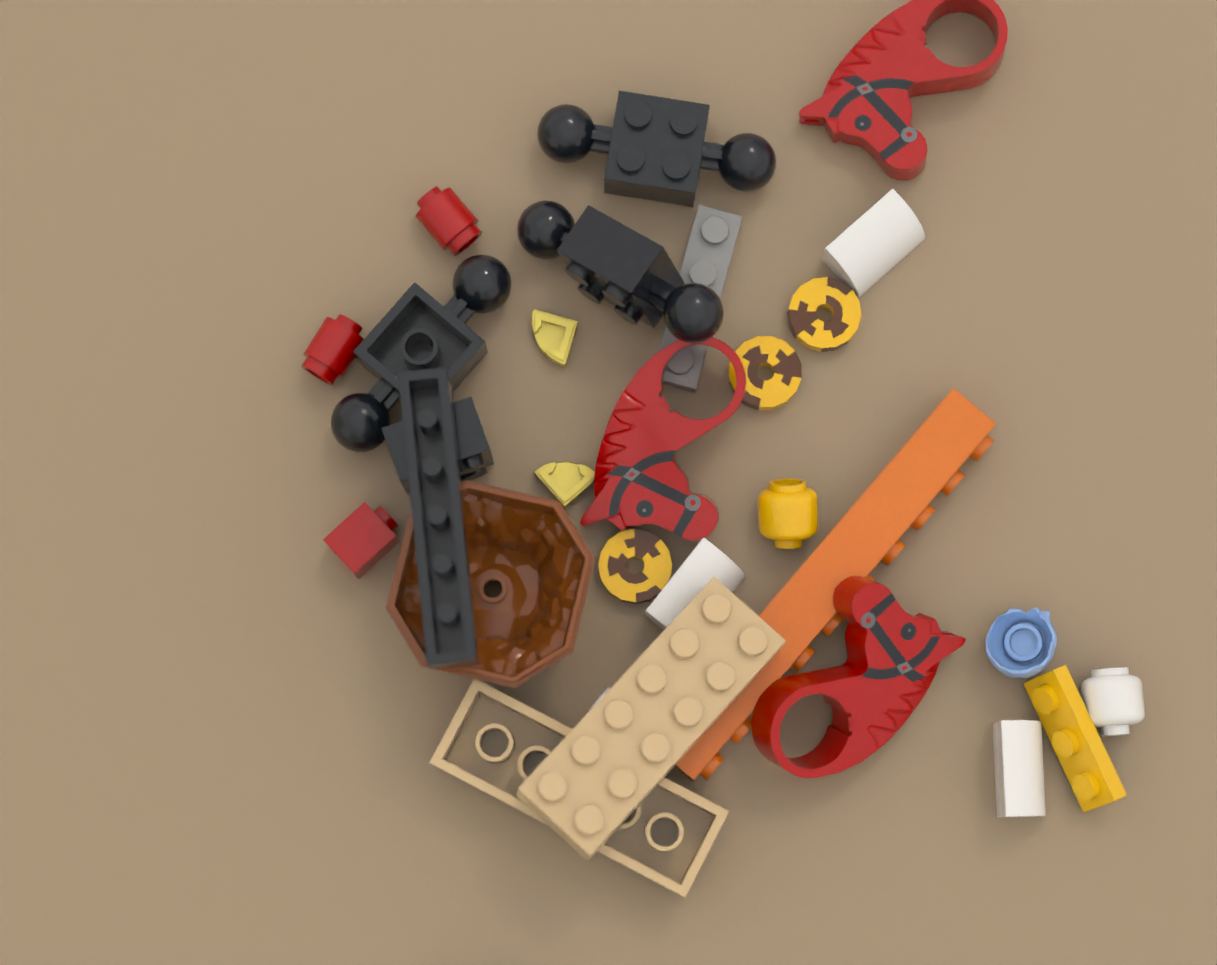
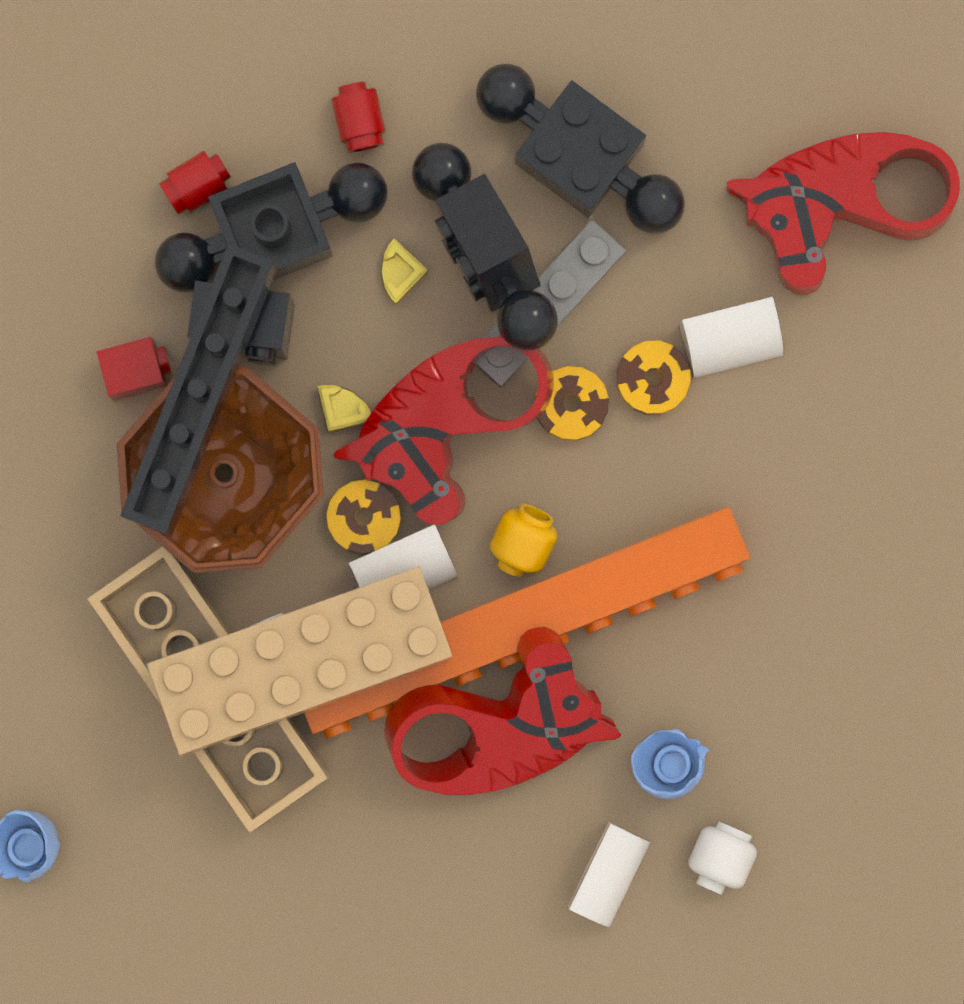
camera: 25 degrees right, 5 degrees up
yellow plate [1023,665,1127,813] -> none

